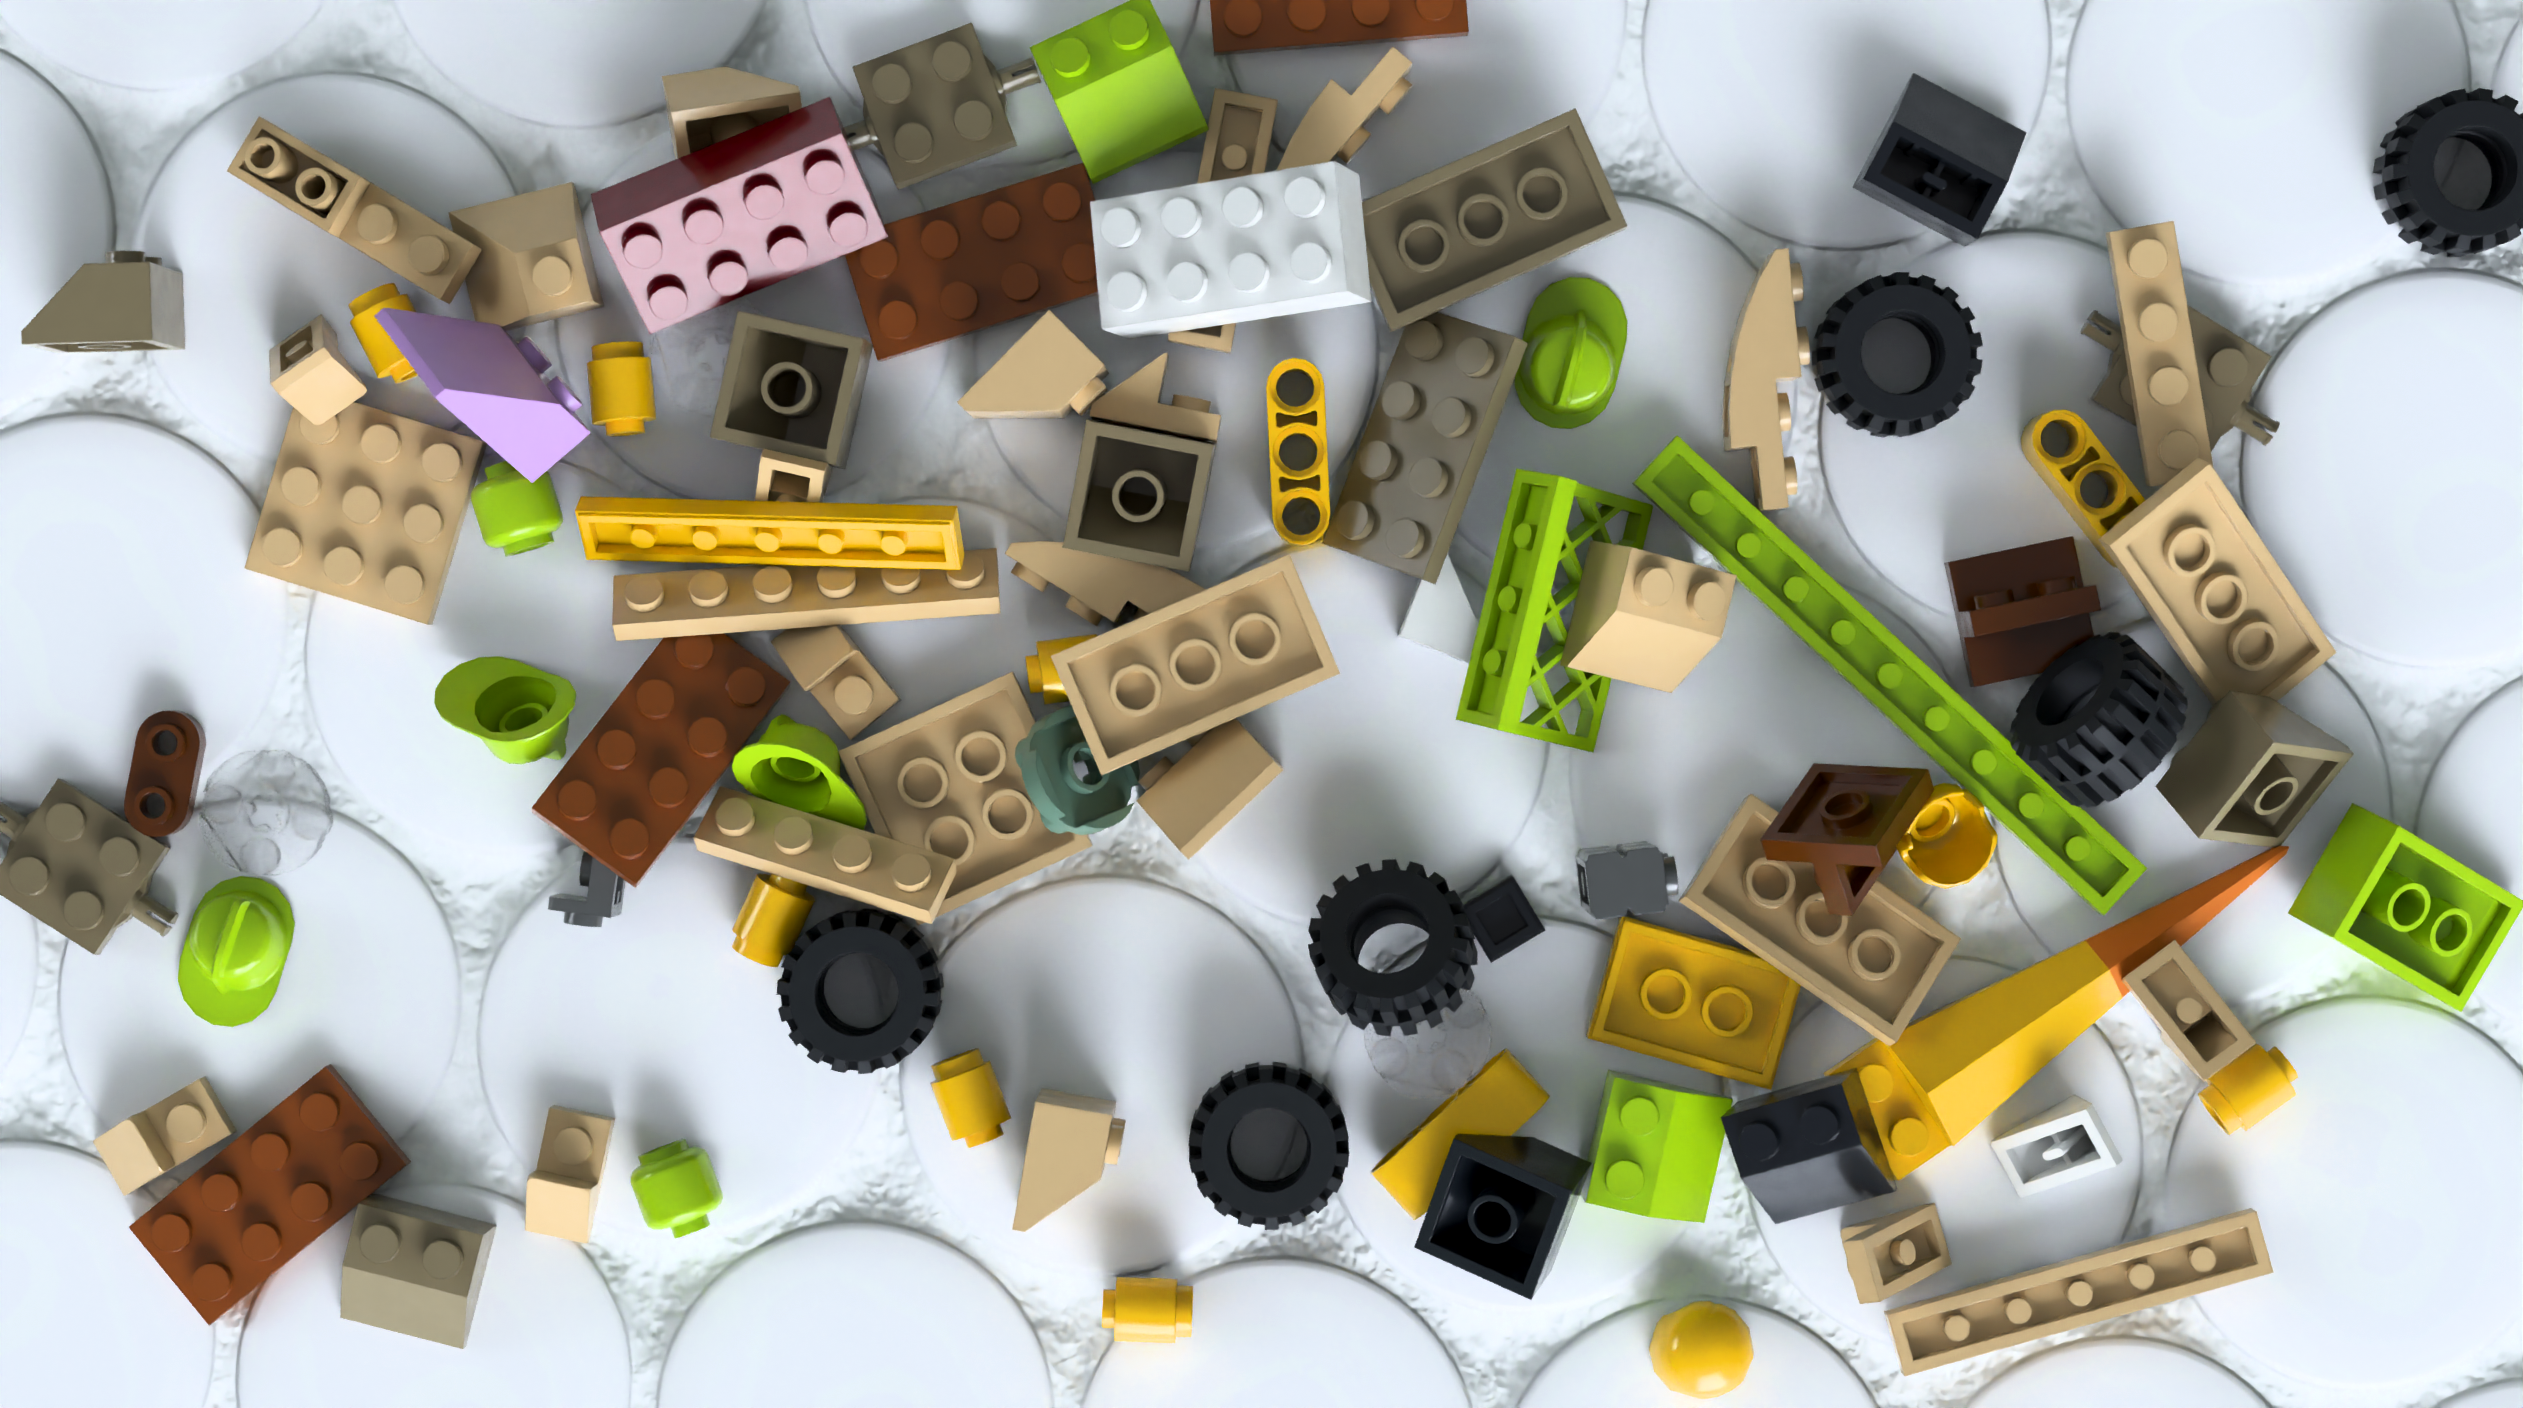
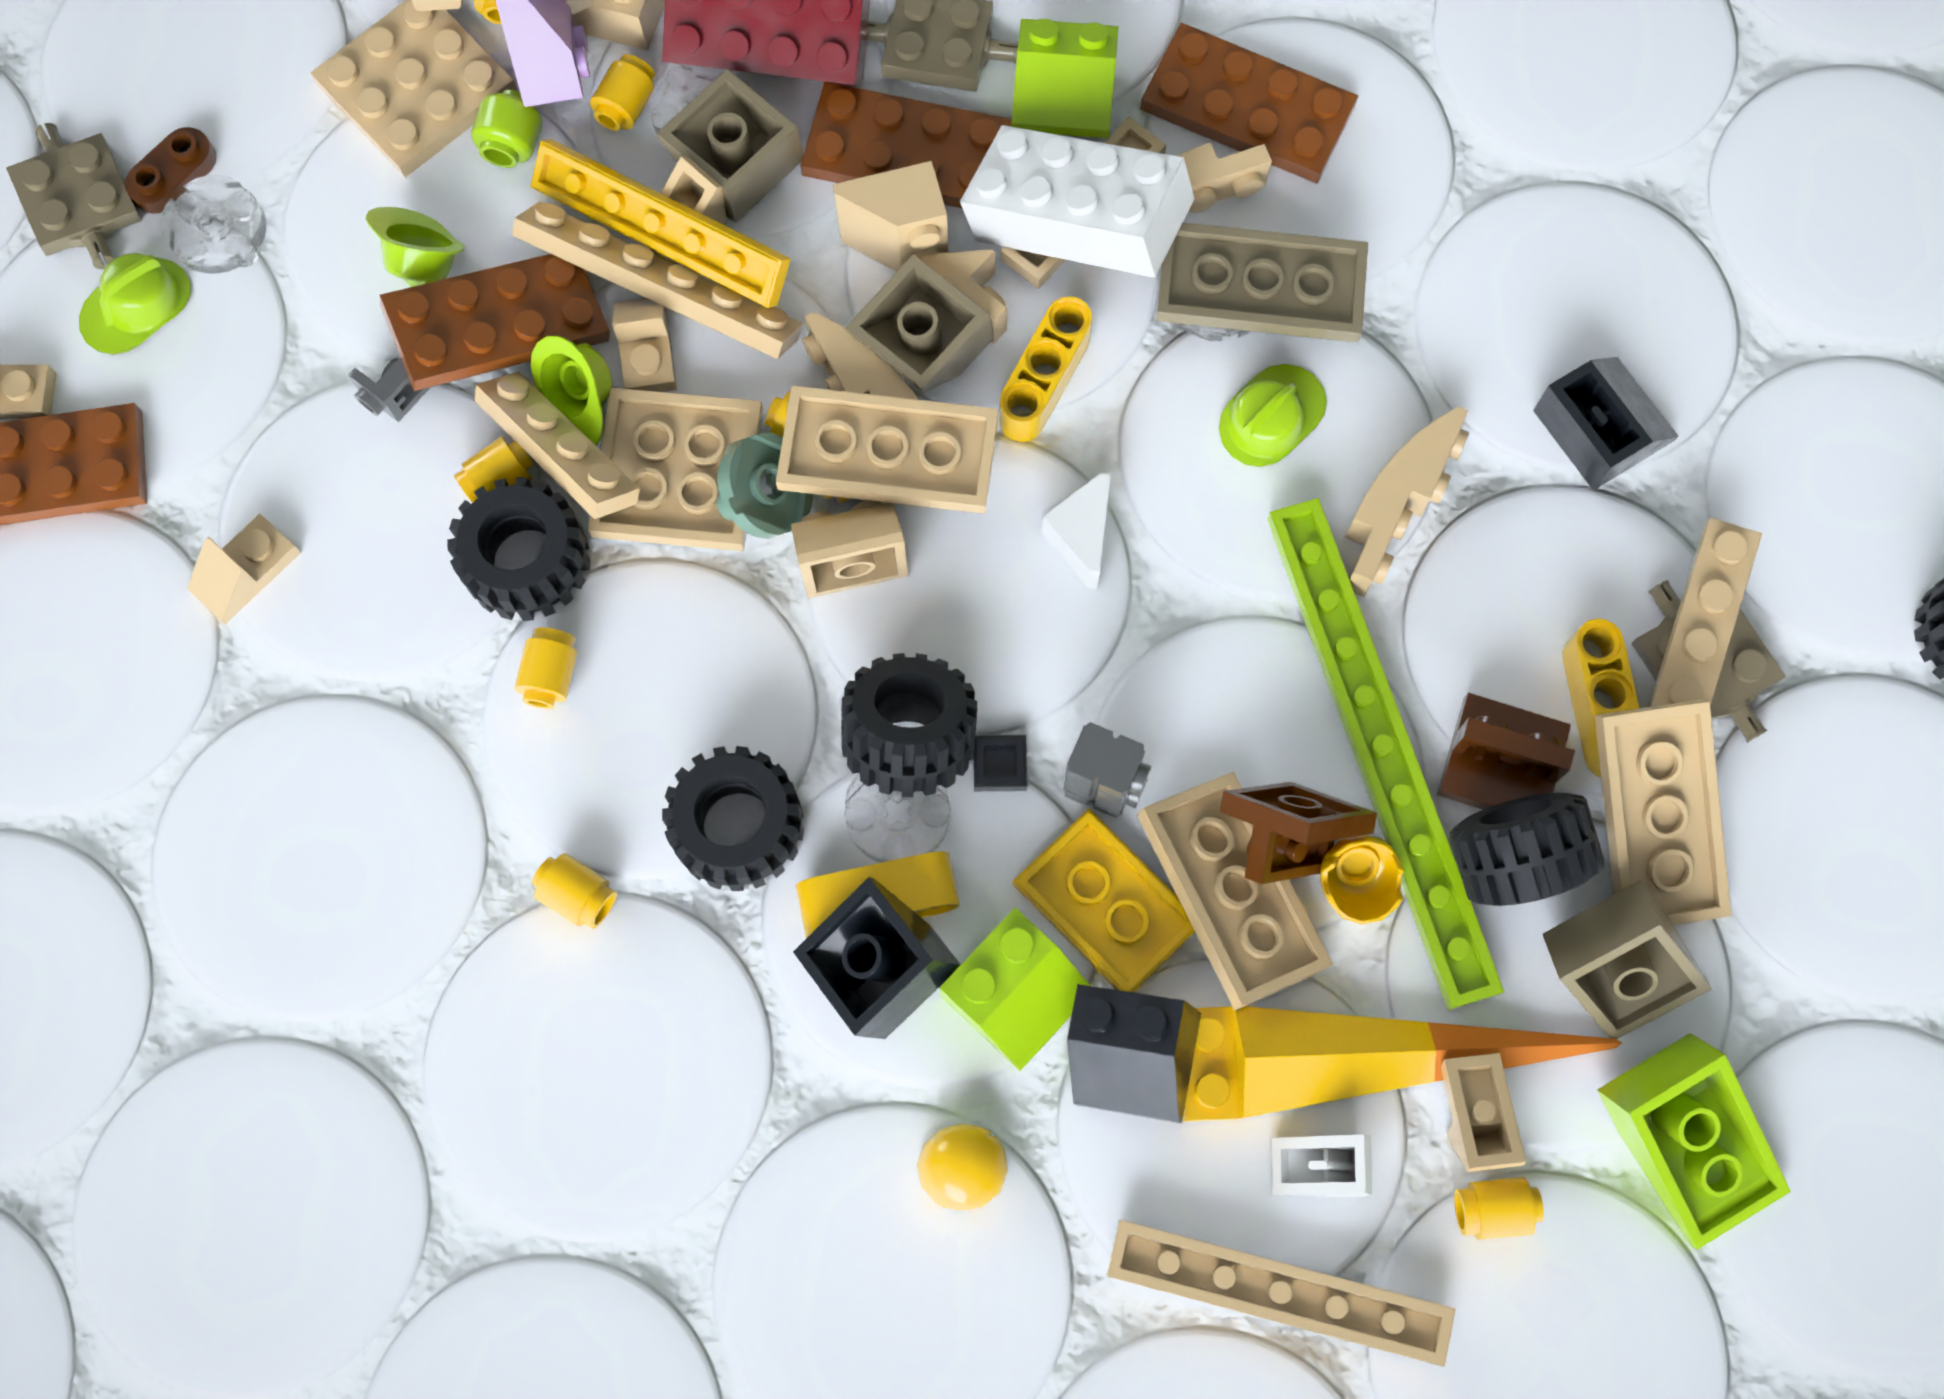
camera: 35 degrees right, 15 degrees down
dark tan slope [340,1193,497,1349] -> none
lime head [630,1139,723,1238] -> none
tan slope [1012,1088,1126,1232] -> none
dark tan plate [1322,312,1528,584] -> none
lime fence [1455,468,1654,753] -> none
tan slope [1560,540,1737,693] -> none
black tyre [1812,272,1983,437] -> none
tan slope [1840,1203,1952,1304] -> none

